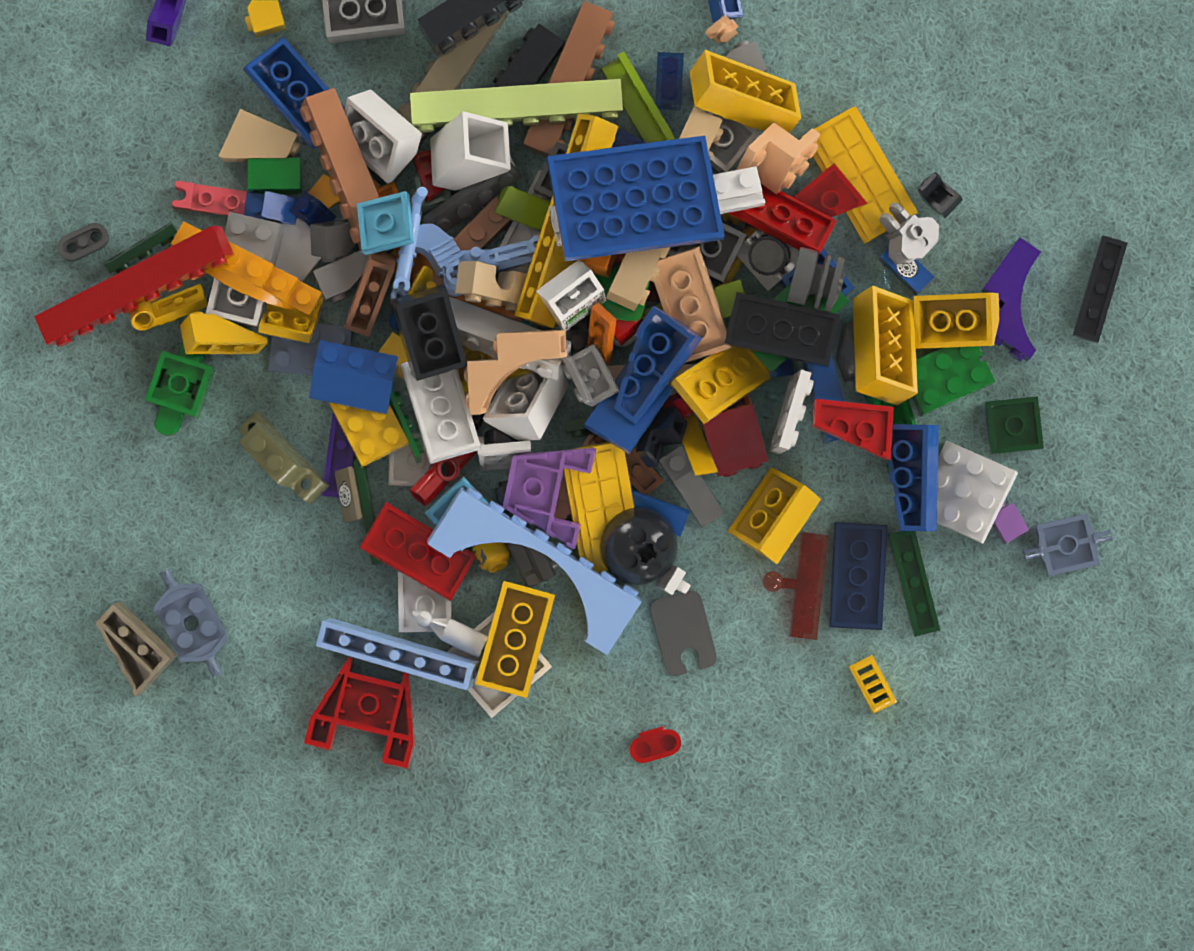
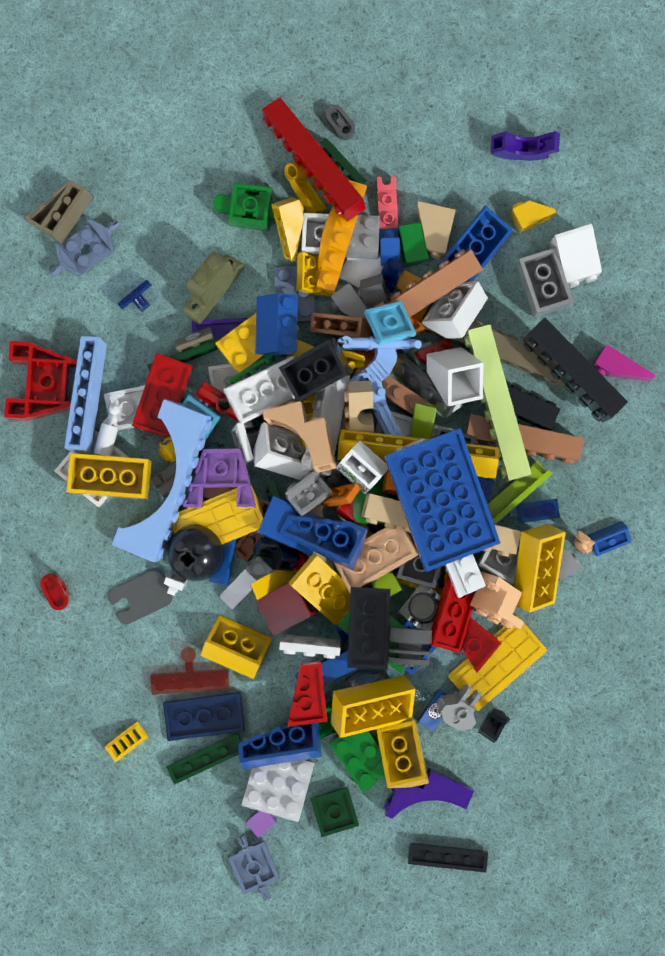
camera: 80 degrees right, 0 degrees up
none -> clear blue tile [117,280,152,312]

